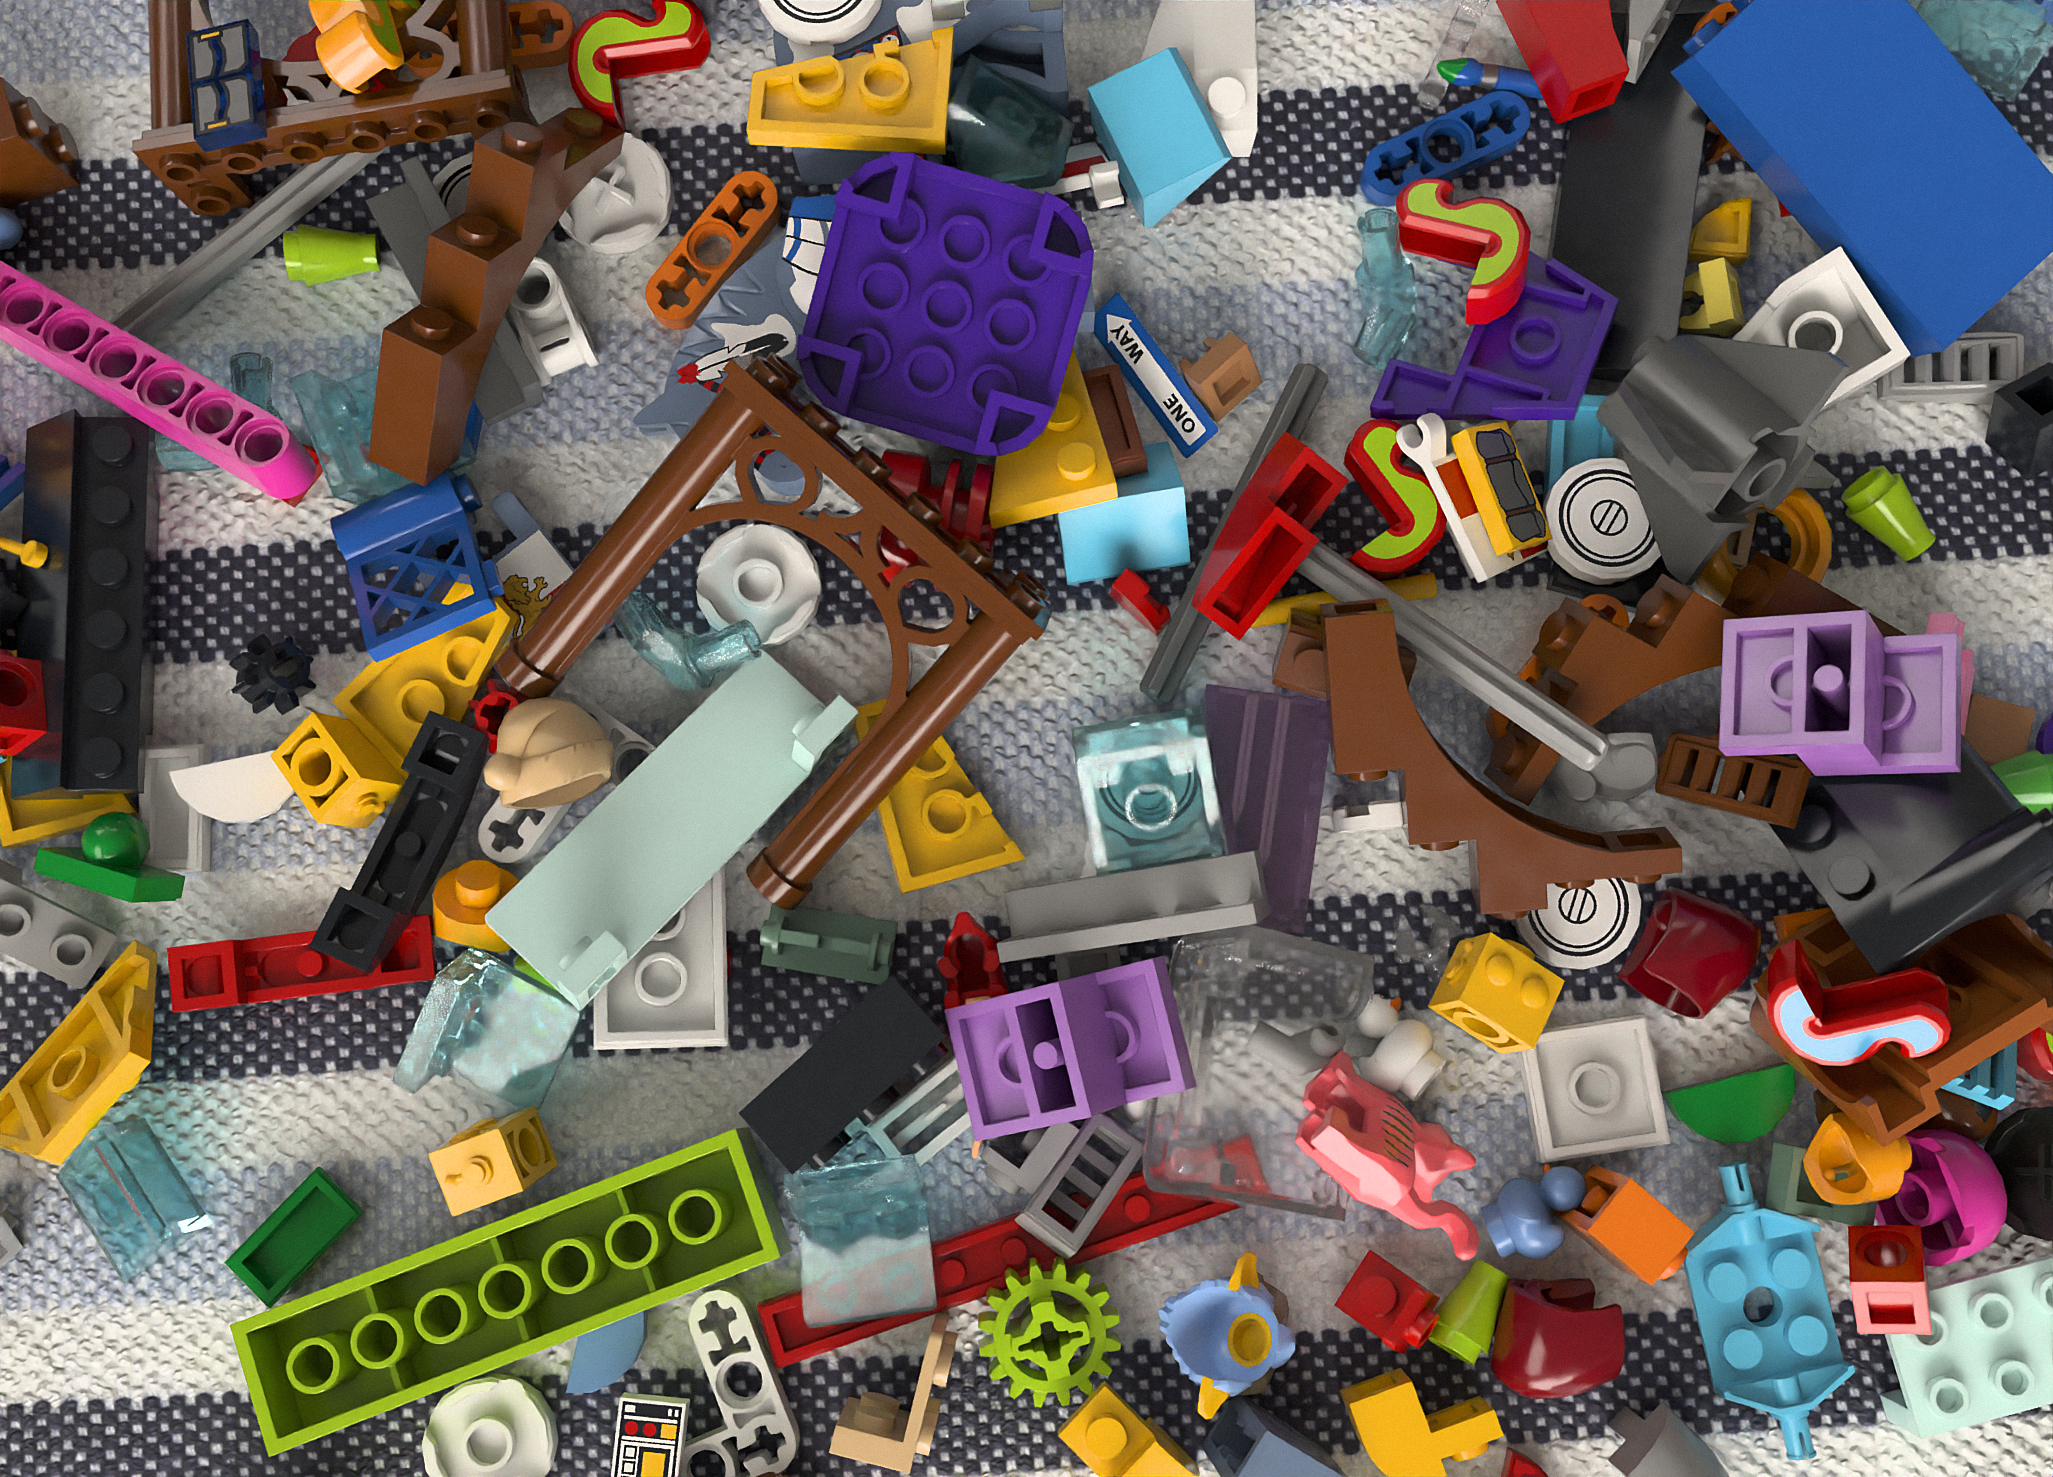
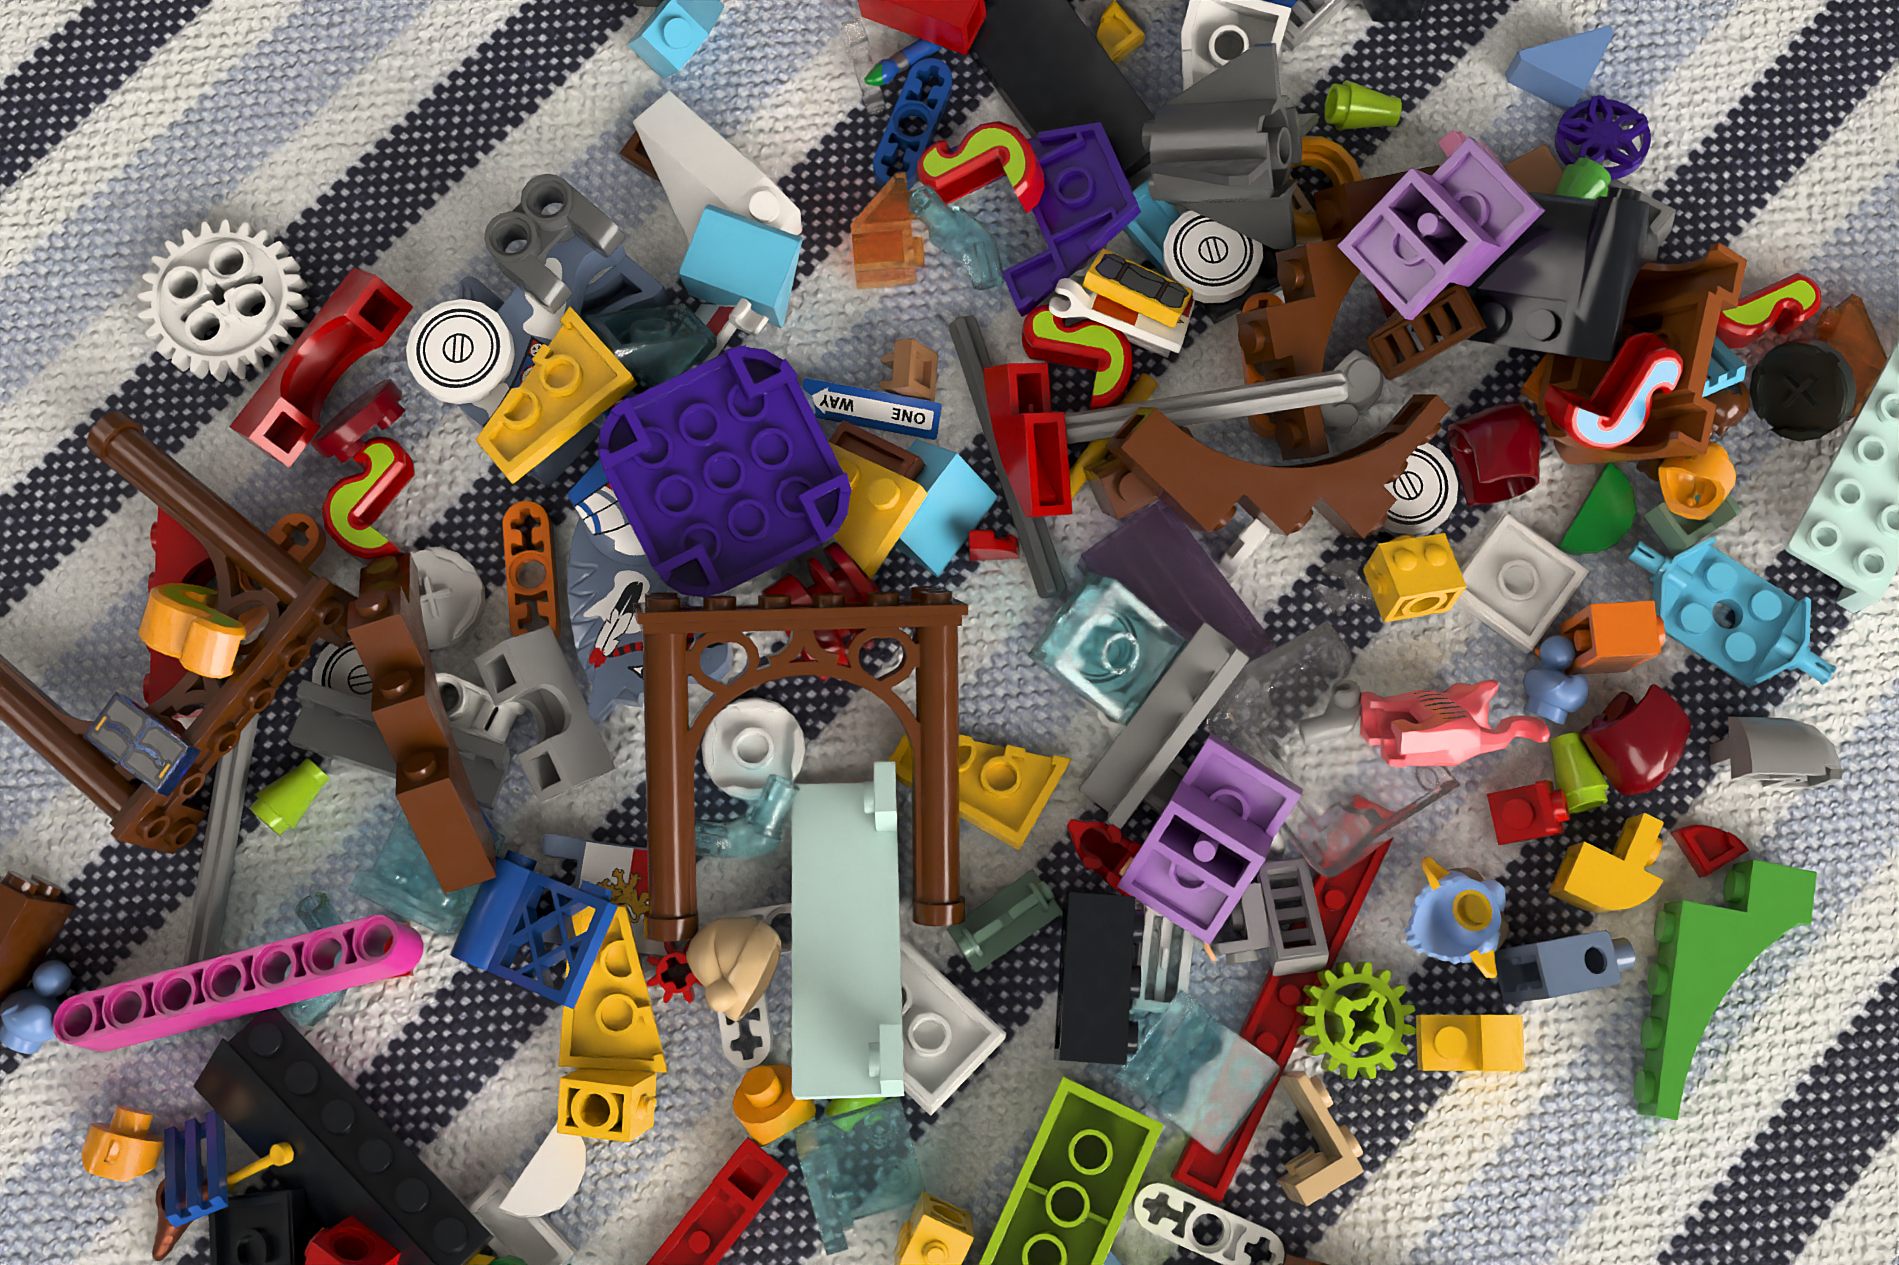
camera: 50 degrees left, 5 degrees down
black gear [229,634,317,715] -> none
black slope [309,710,490,974] -> none
white animal [1353,994,1446,1102] -> none
light yellow tile [1679,257,1746,337] -> none
red brick [1848,1225,1932,1335] -> none
dark pink cylinder [1875,1129,2007,1267] -> none
none -> light grey arch [474,626,616,803]
none -> clear orange slope [851,172,925,290]

